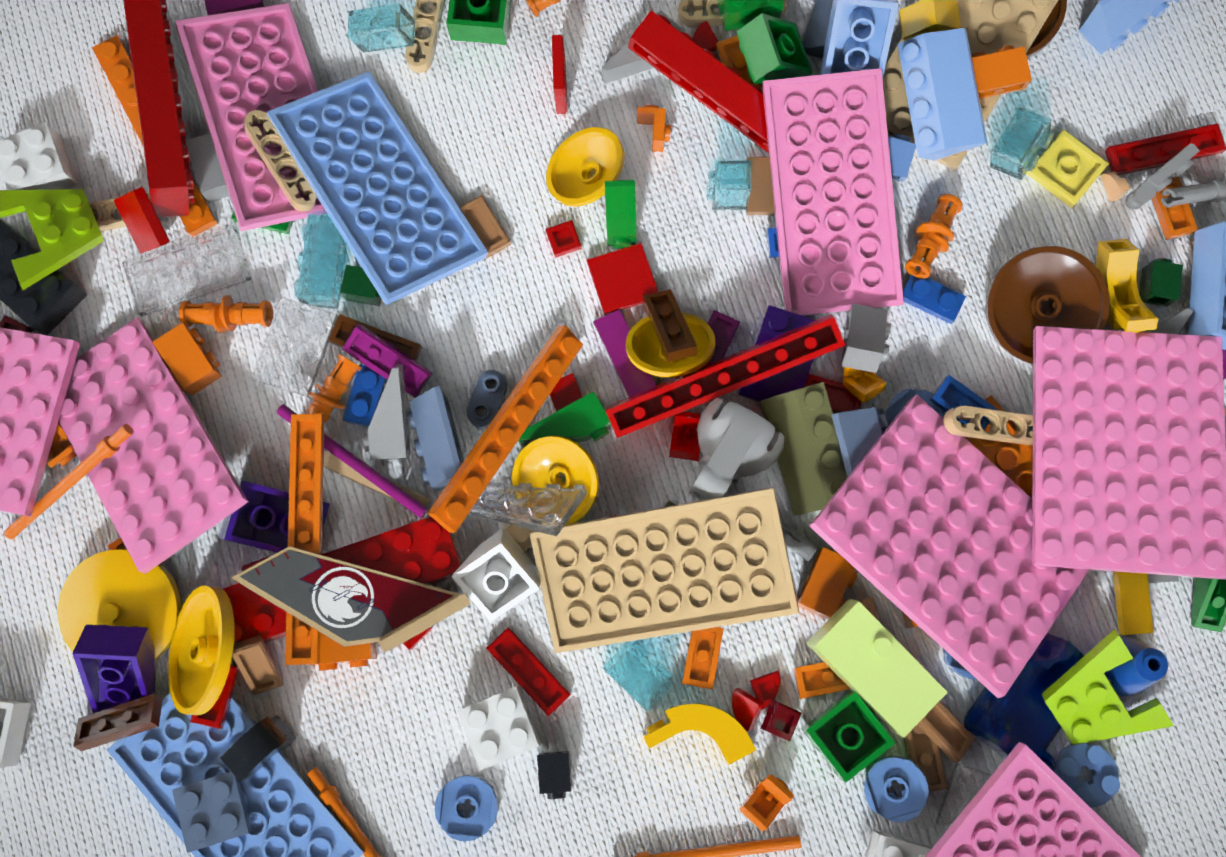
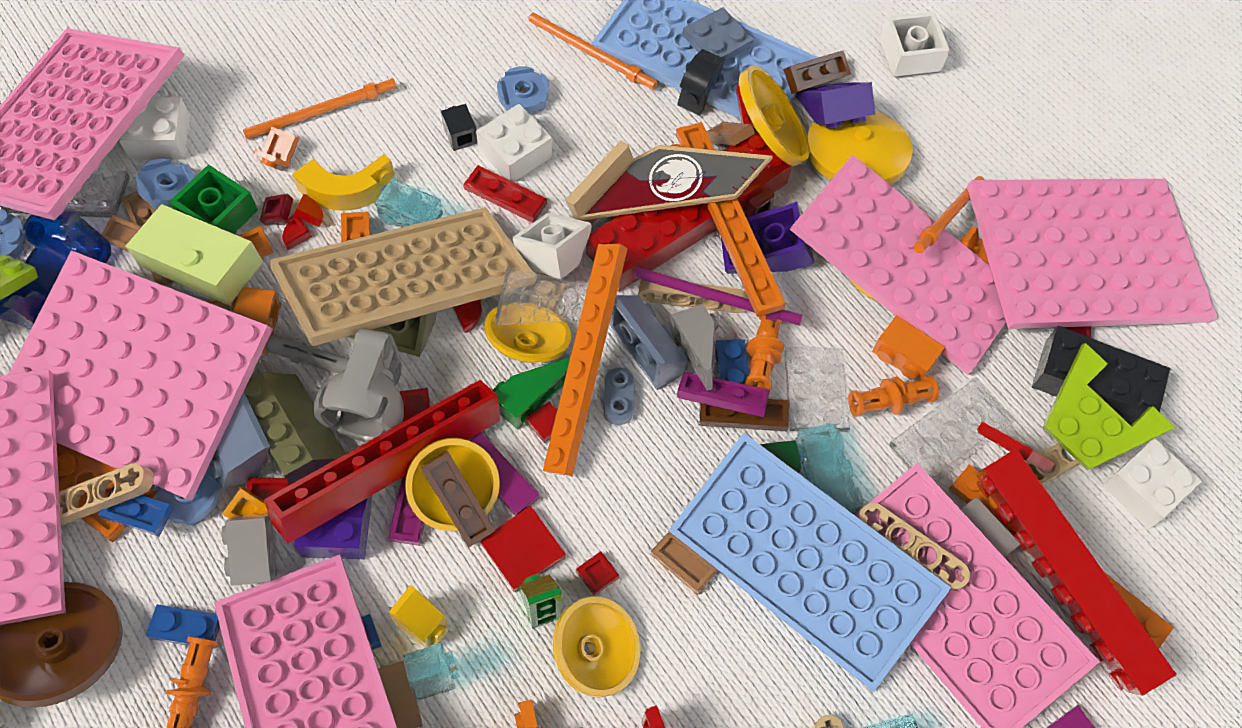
camera: 155 degrees right, 15 degrees down
none -> yellow slope [389,585,448,650]

